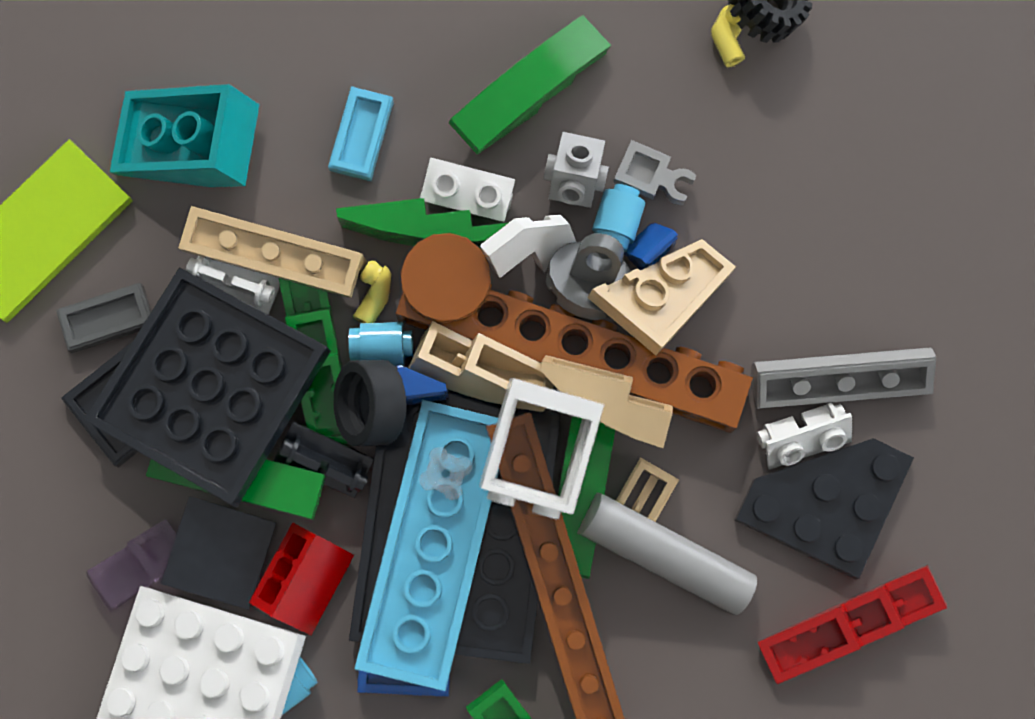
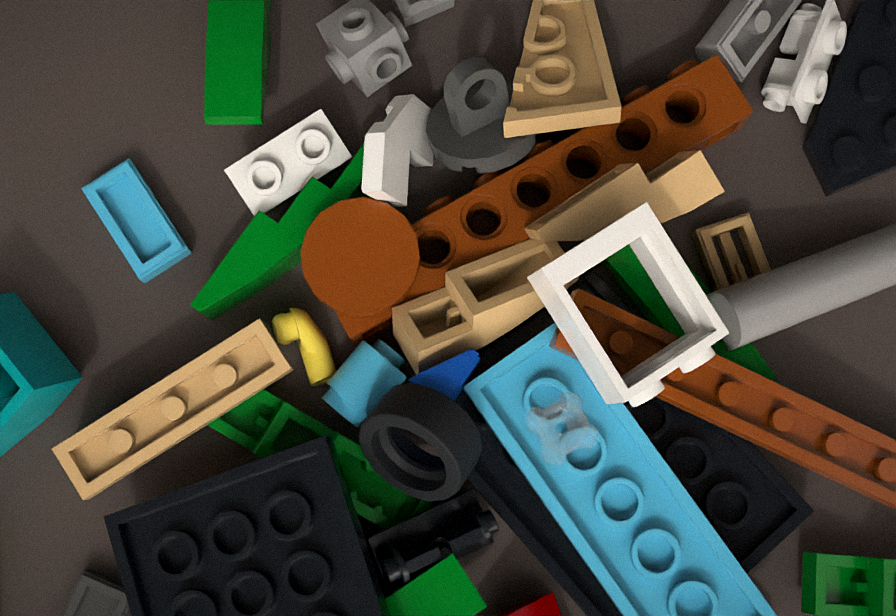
camera: 45 degrees left, 0 degrees up
white hinge [186,256,280,315] -> none
medium azure brick [592,184,646,252] -> none
blue slope [624,223,678,270] -> none

